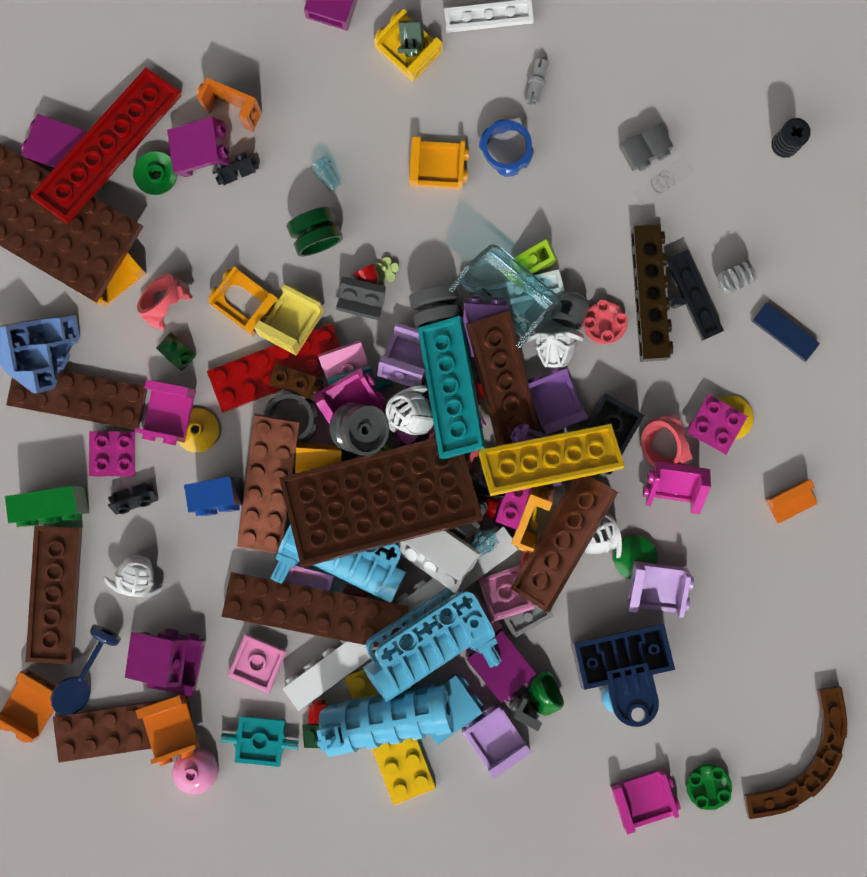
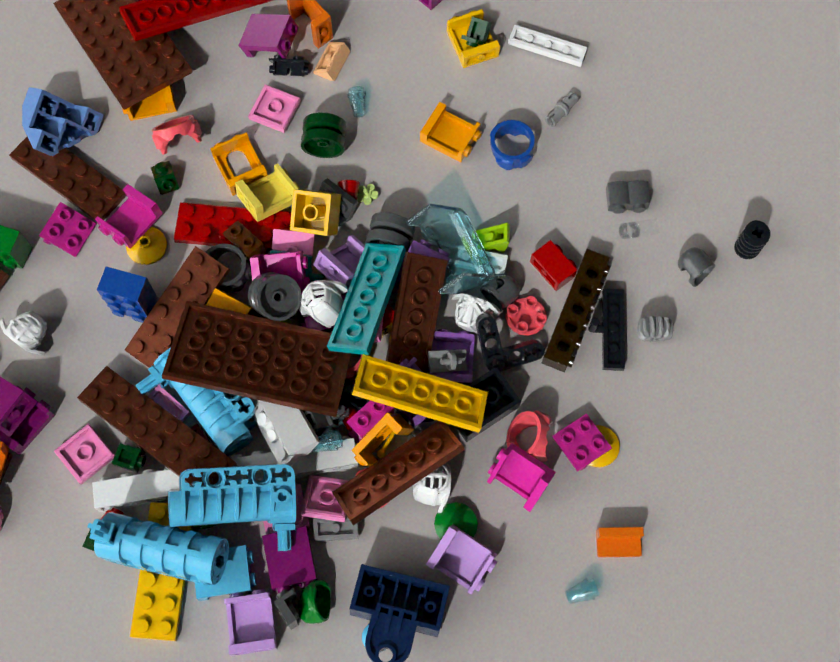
camera: 20 degrees right, 15 degrees down
black hinge [108,482,158,515] -> none
green dish [133,151,178,195] -> none
teal plate [221,715,299,767] -> none
dark blue tile [751,303,820,362] -> none
none -> dark green bracket [112,443,146,473]
none -> bright pink plate [248,84,301,133]
none -> yellow brick [290,189,341,236]
none -> light nougat slope [313,42,350,81]
none -> light grey hips [428,349,467,373]
none -> black beam [476,313,545,372]
none -> red brick [530,240,577,291]
none -> clear light blue cone [565,579,600,604]
none -> dark grey helmet [678,247,715,287]

